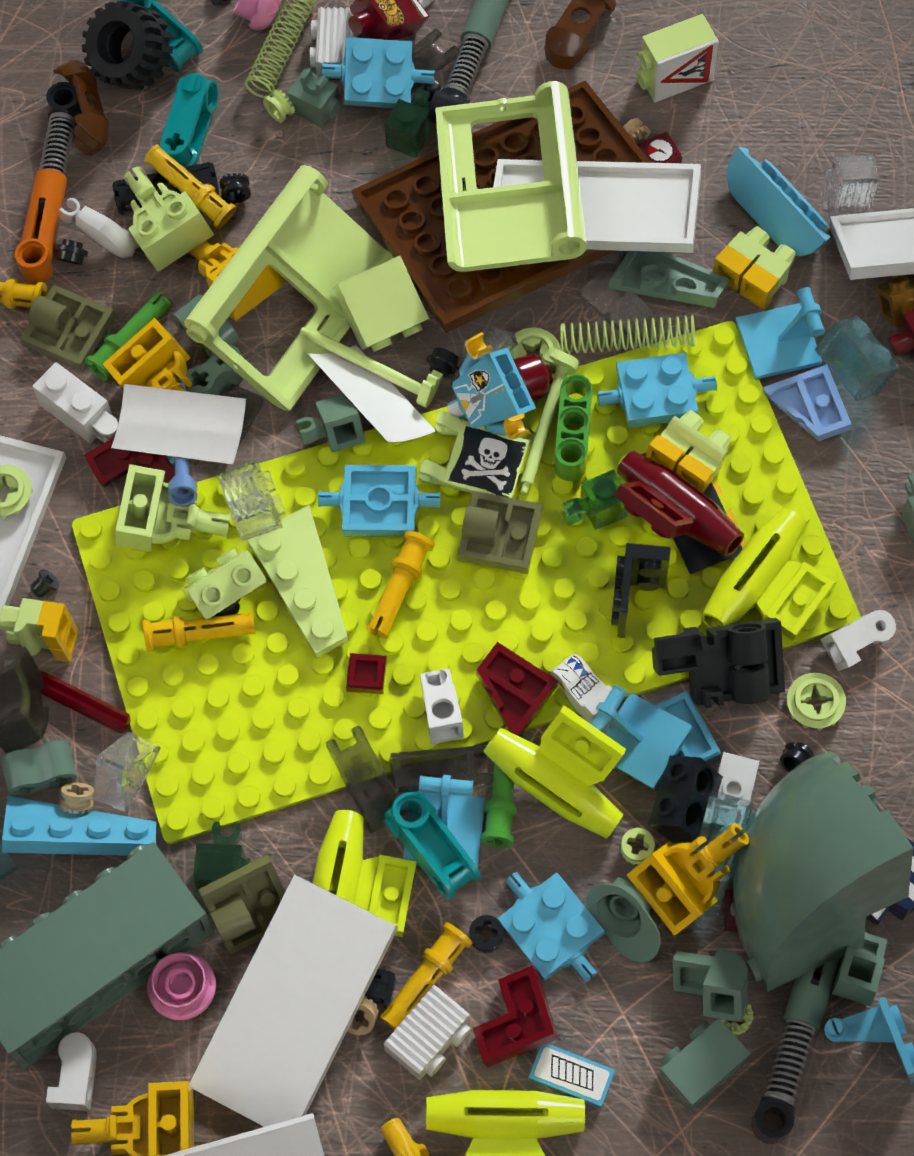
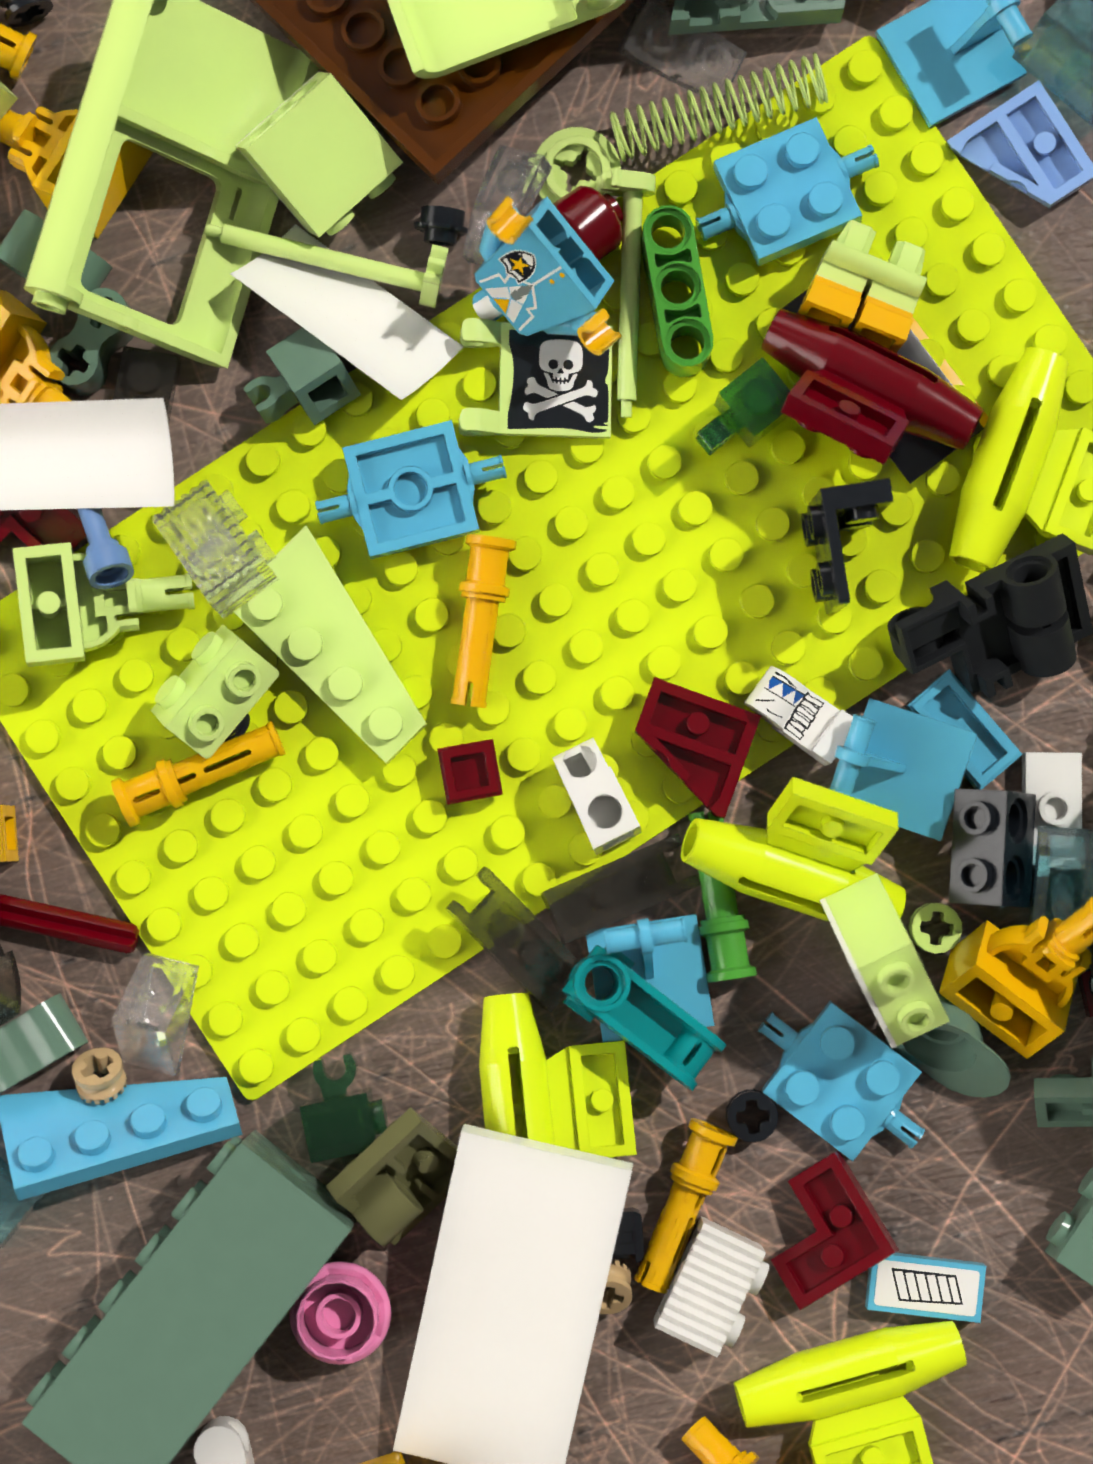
camera: 15 degrees left, 20 degrees up
olive plate [457,491,543,574] -> none
none -> yellowish green piece [820,873,950,1048]

